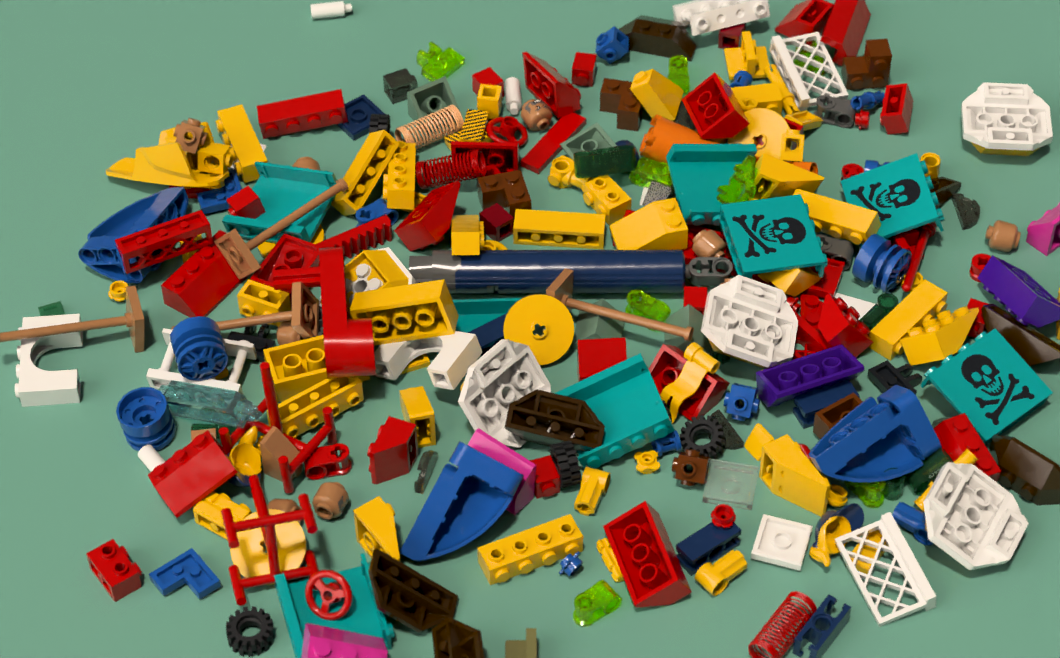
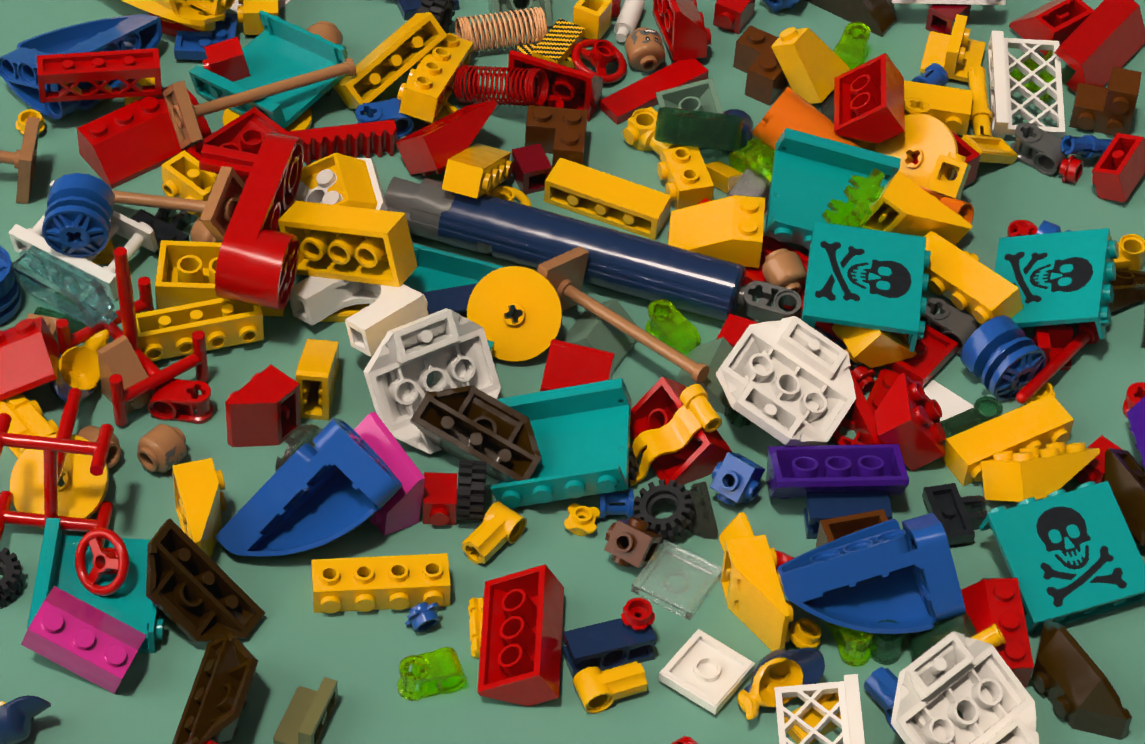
camera: 15 degrees right, 0 degrees up
none -> yellow slope [706,161,744,193]

